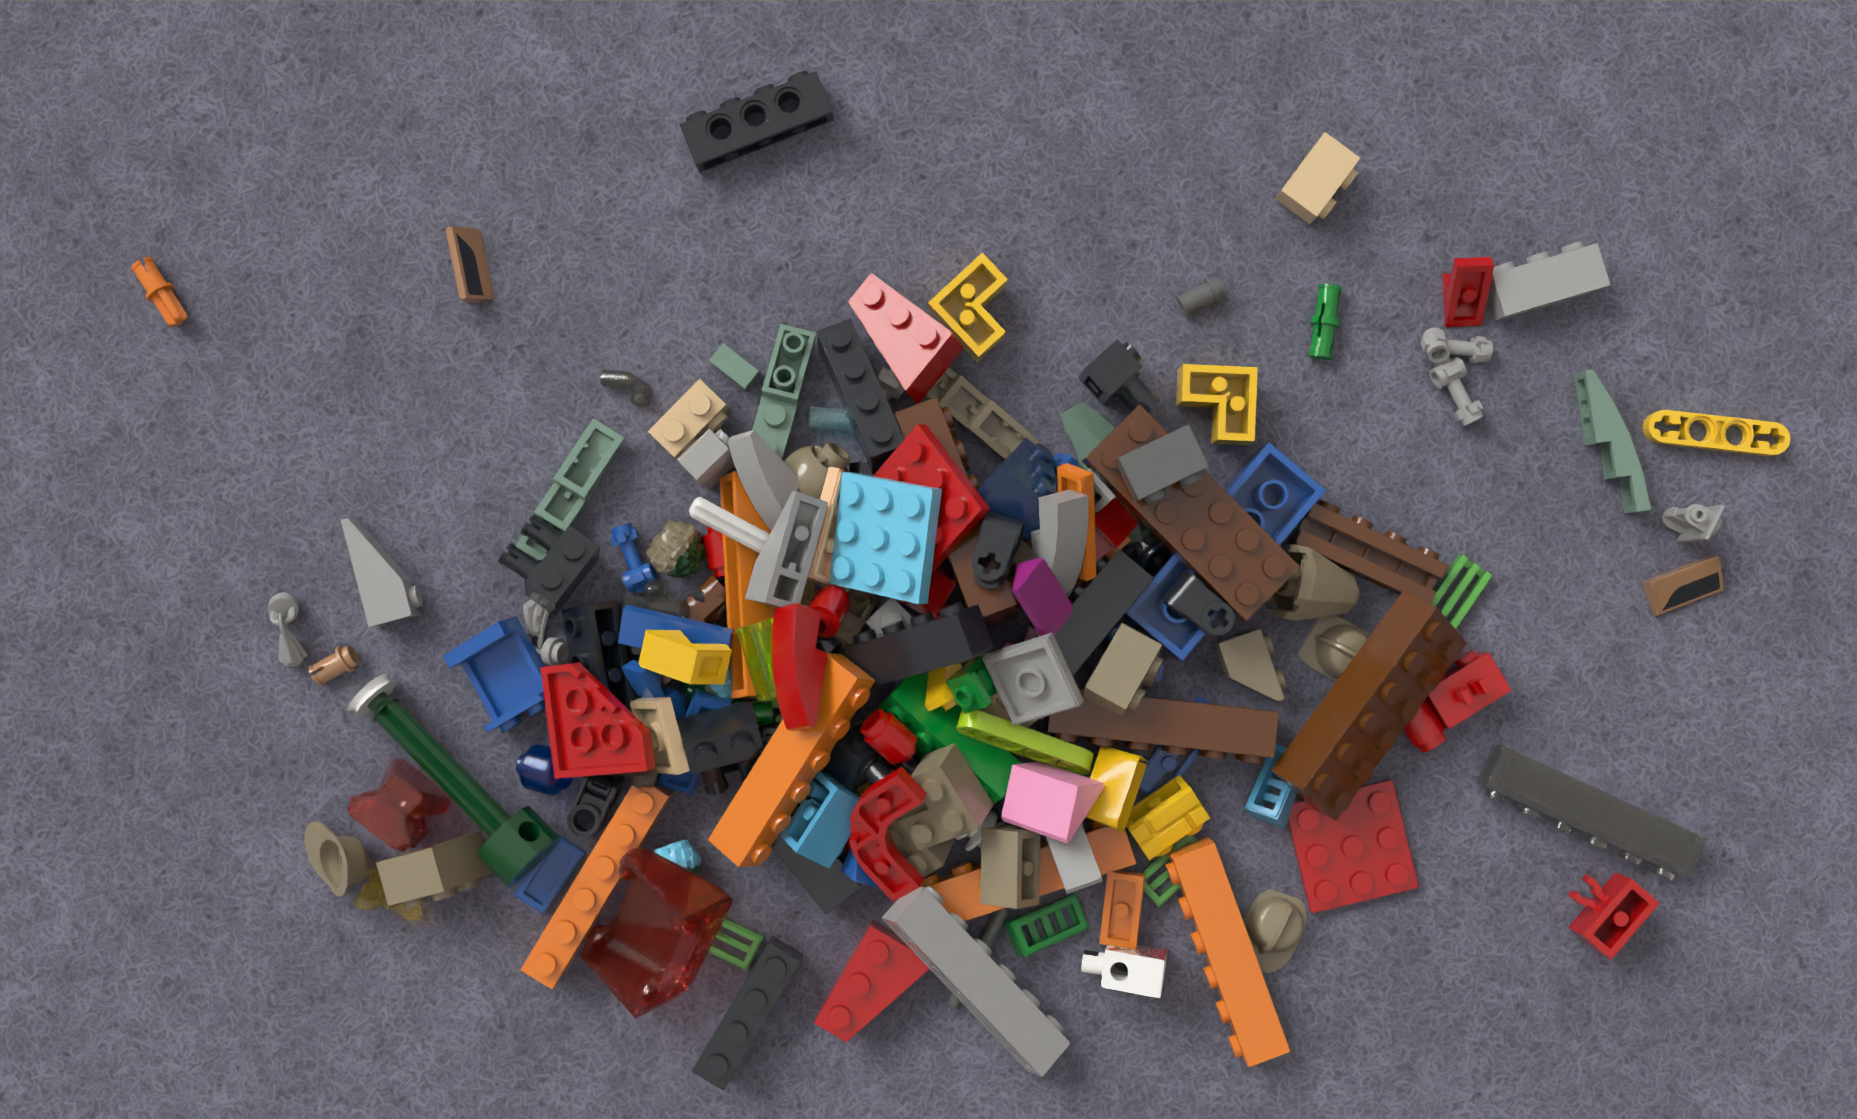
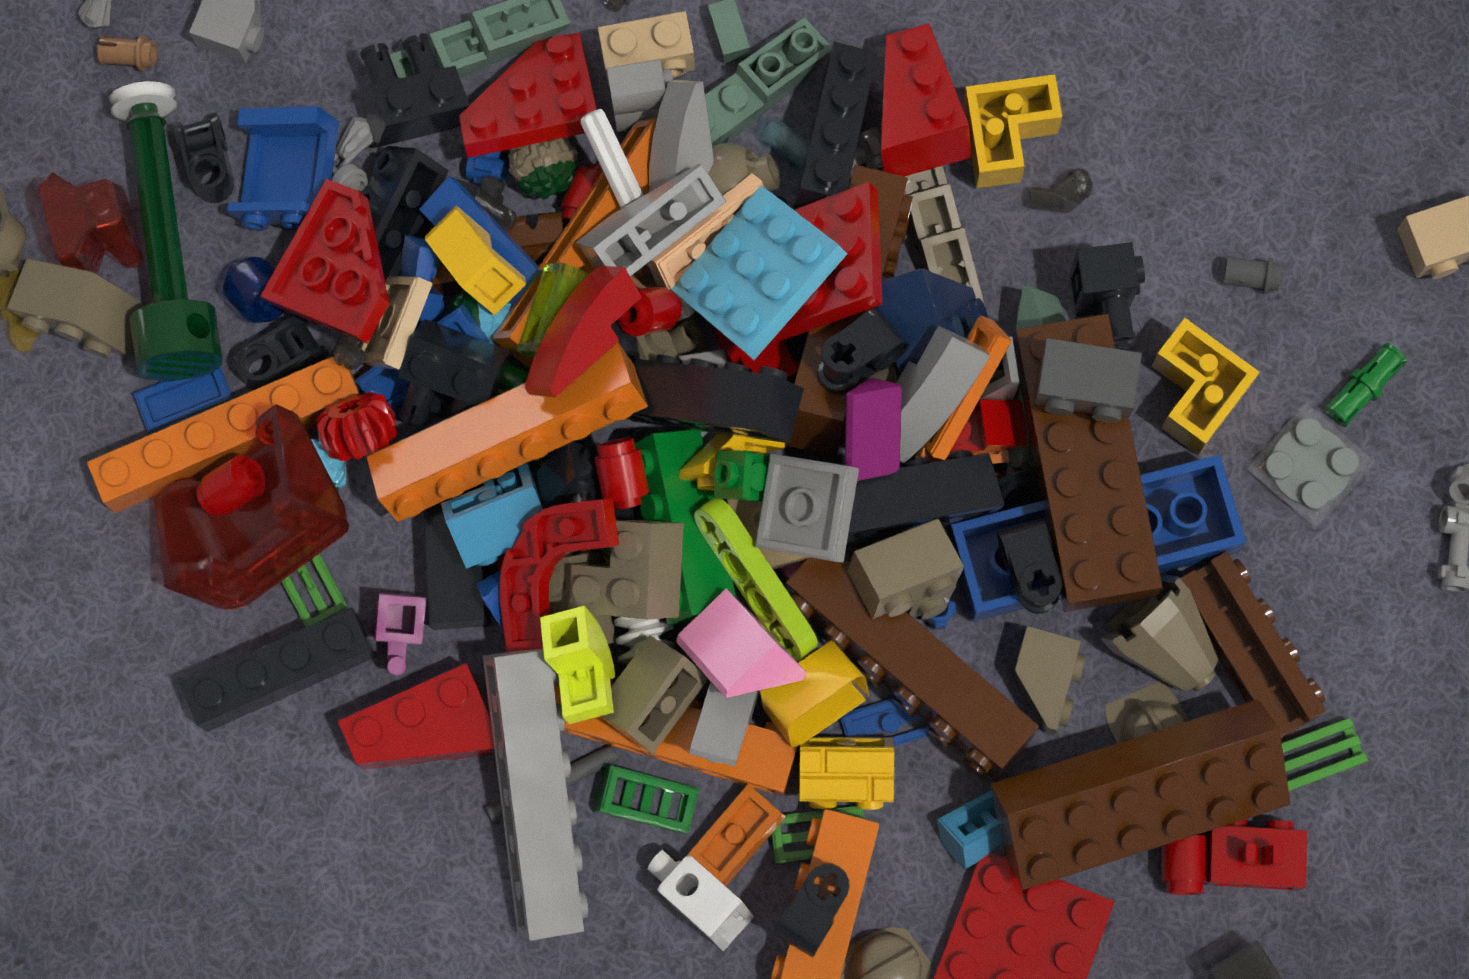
camera: 45 degrees right, 10 degrees down
none -> black piece [173,112,234,204]
none -> red brick [197,455,265,516]
none -> red gear [316,392,397,462]
none -> magenta brick [373,592,426,675]
none -> red plate [459,32,597,158]
none -> neon yellow brick [540,606,616,724]
none -> black piece [772,863,850,958]
none -> clear smoke arm [1029,168,1093,213]
none -> light grey piece [1244,402,1376,531]

